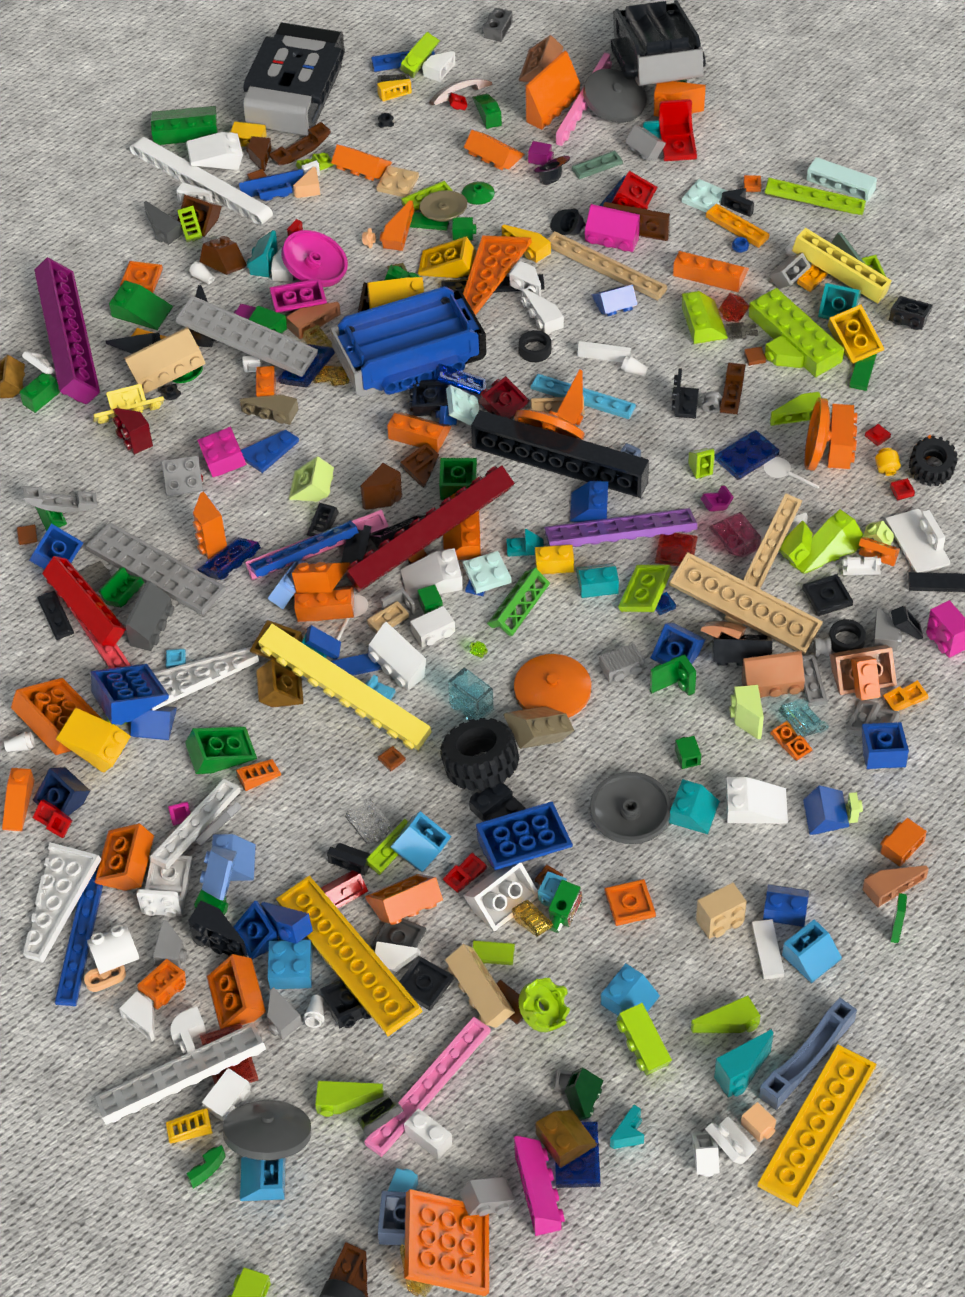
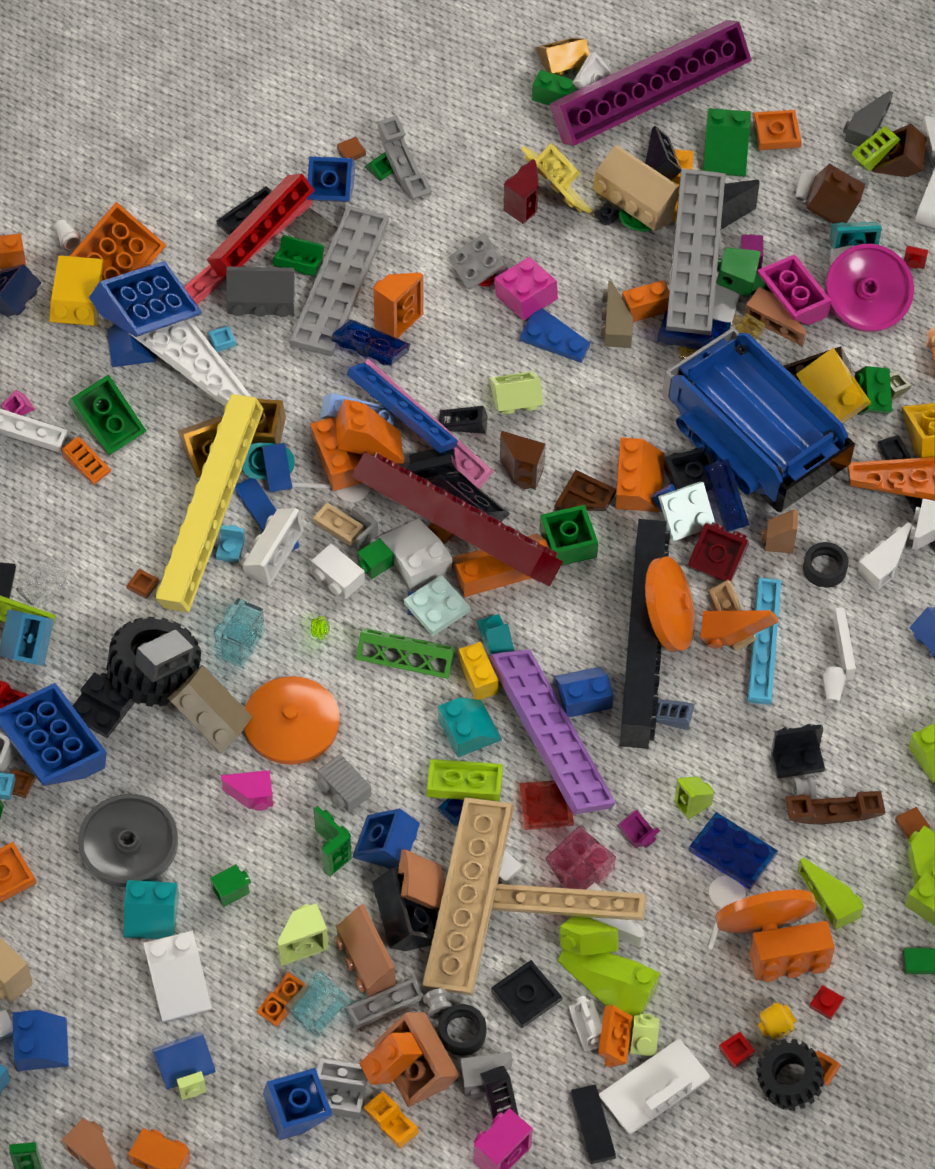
camera: 70 degrees right, 5 degrees up
none -> brick [135,629,194,682]
none -> dark pink slope [221,770,273,811]
none -> medium nougat slope [761,510,798,554]

